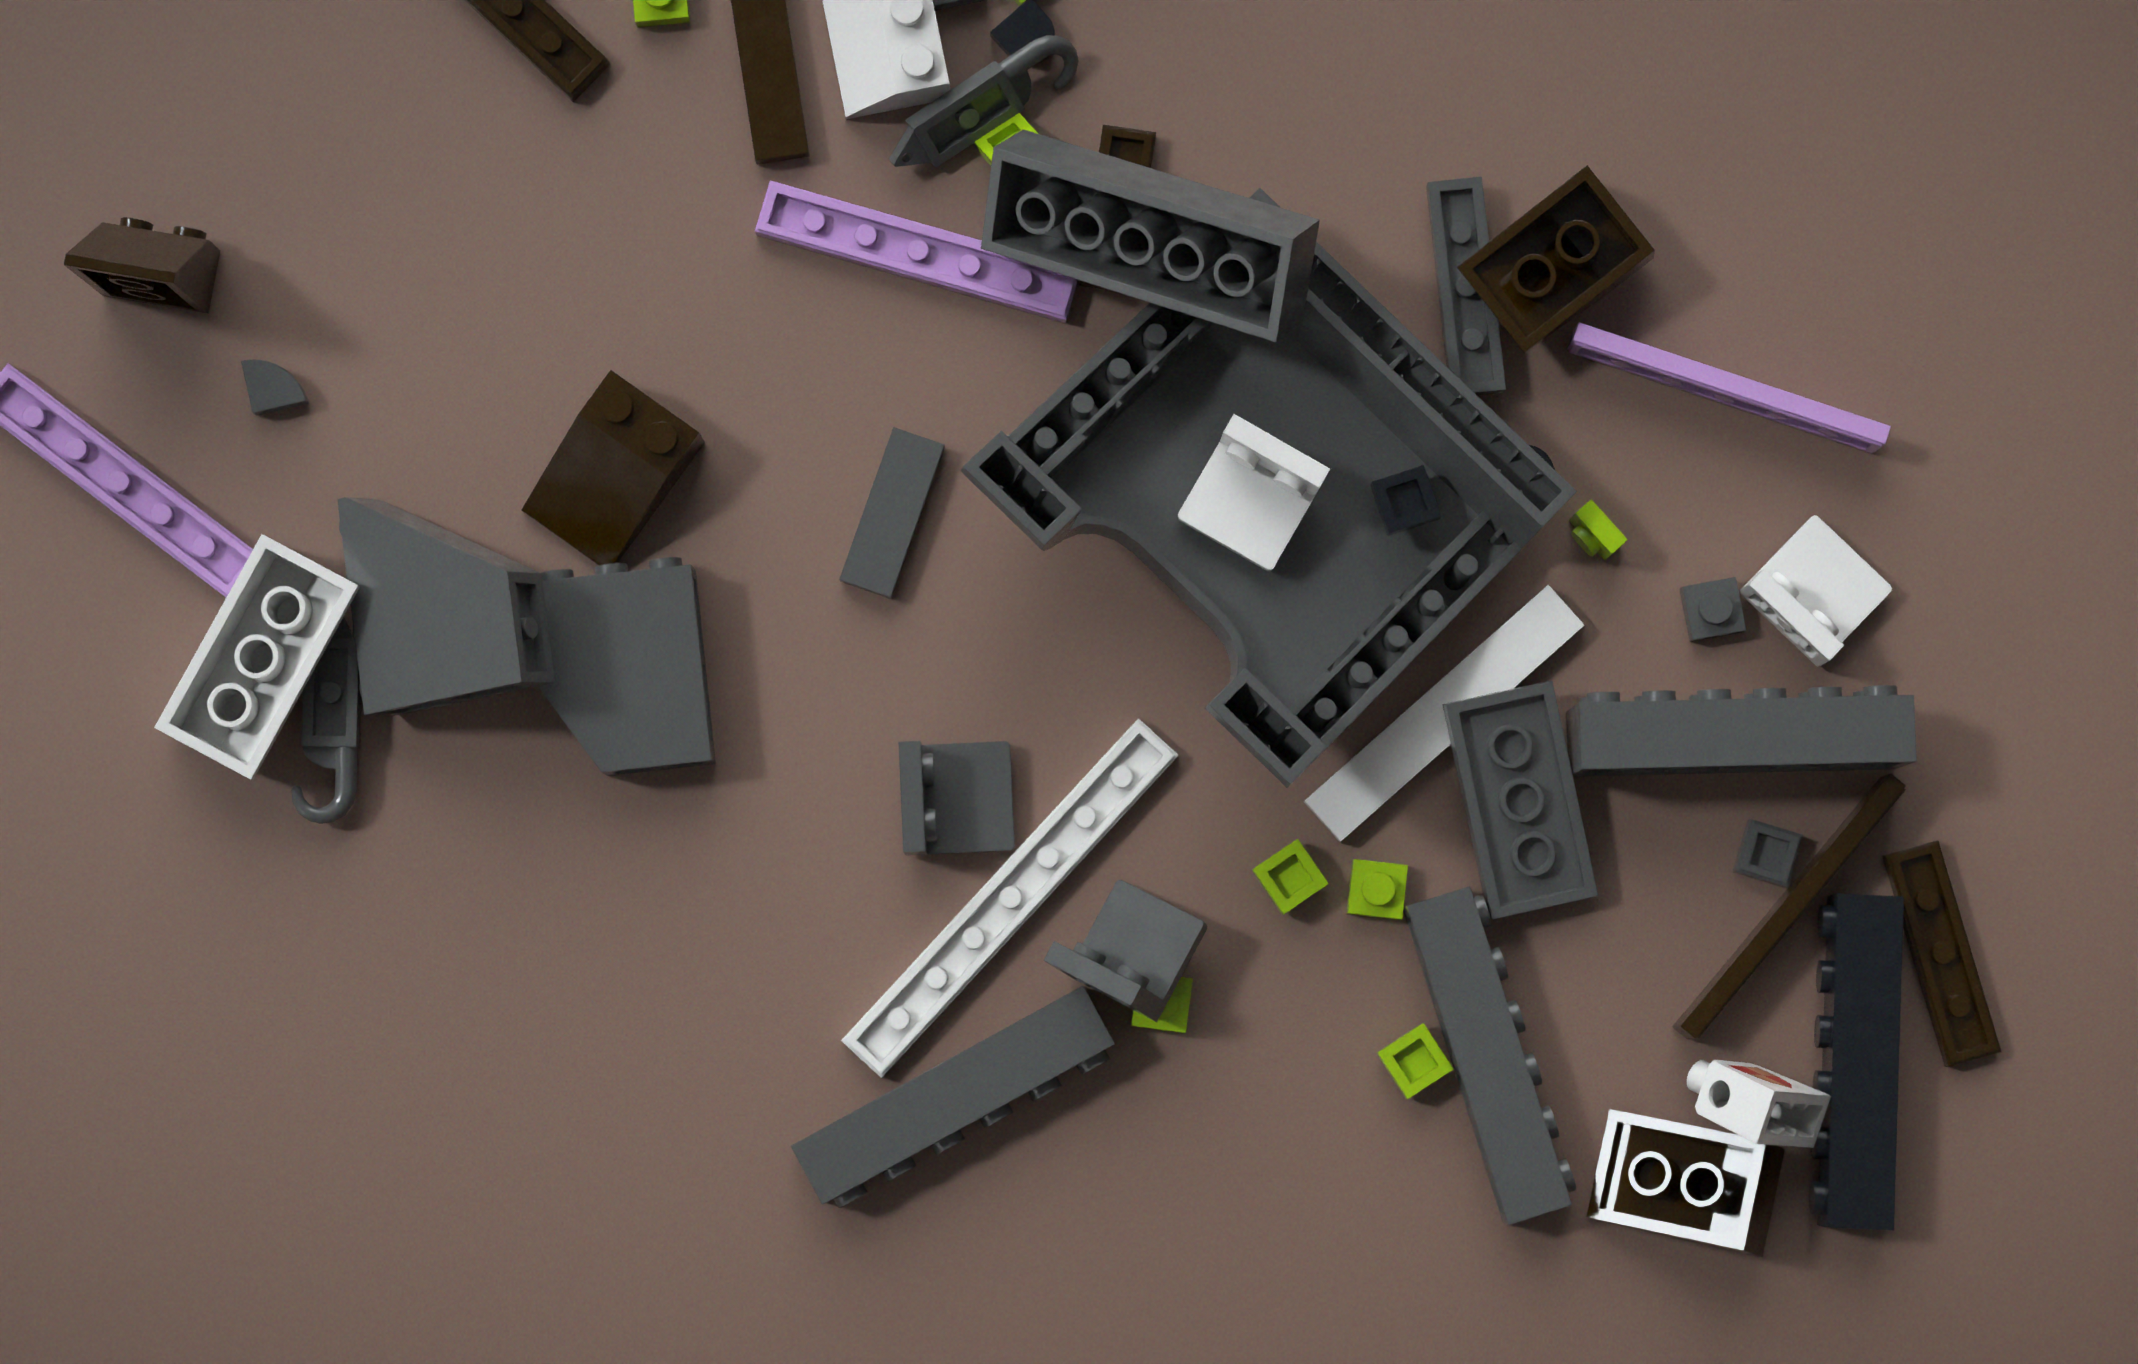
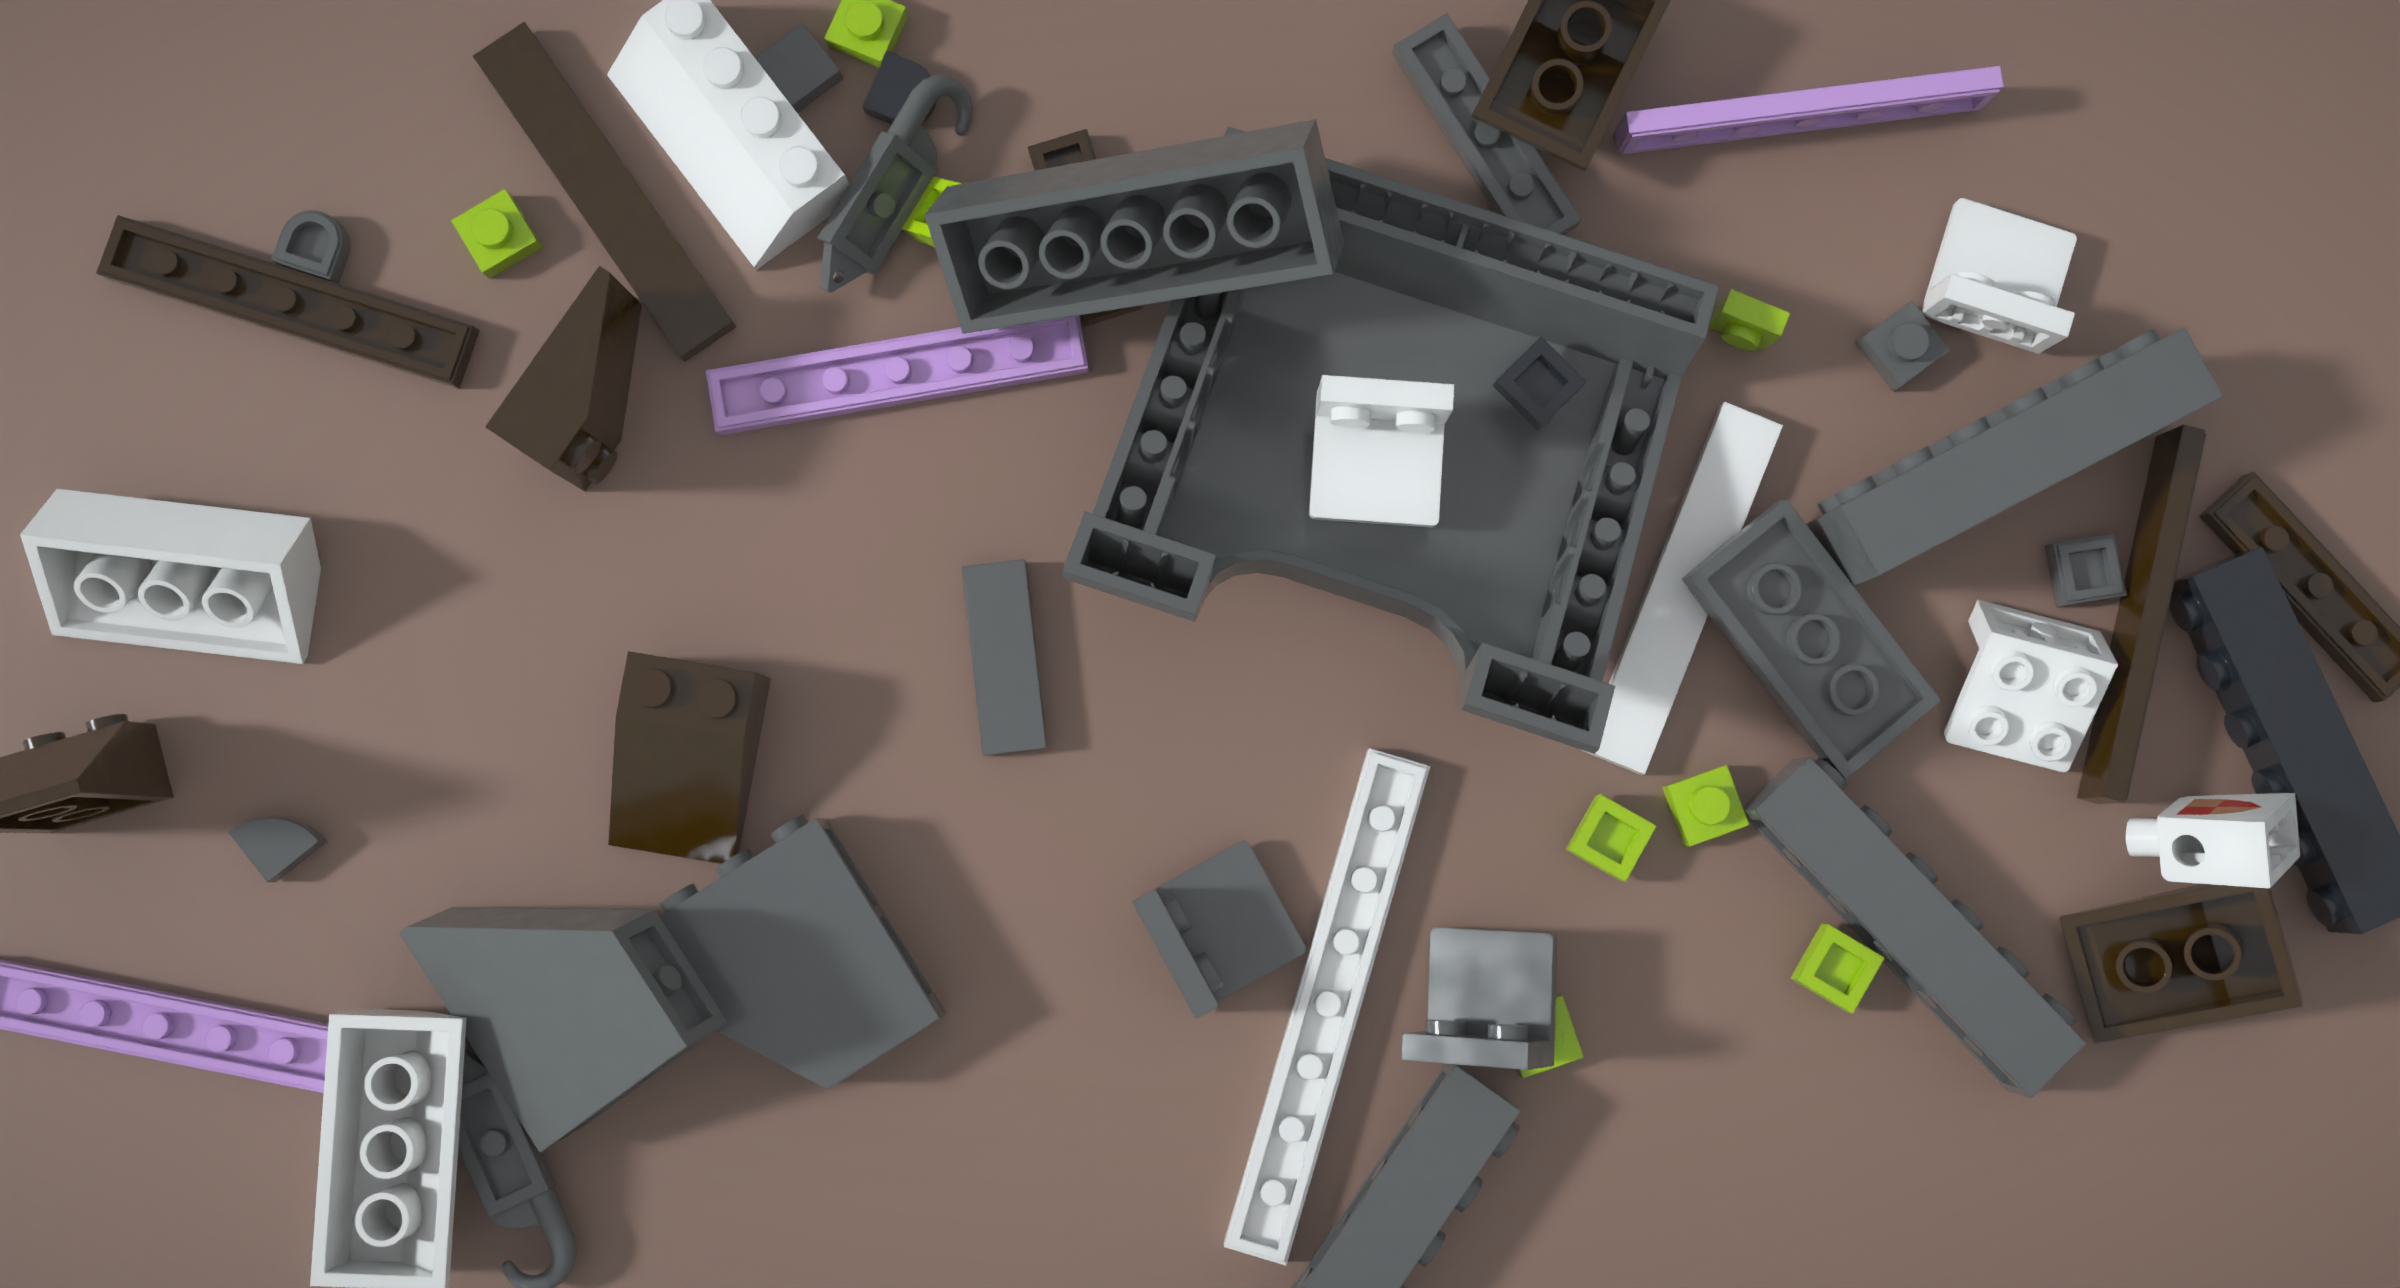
camera: 30 degrees left, 0 degrees up
none -> white slope [20,489,321,664]
none -> dark brown slope [485,266,642,492]
none -> white bracket [1944,599,2118,772]

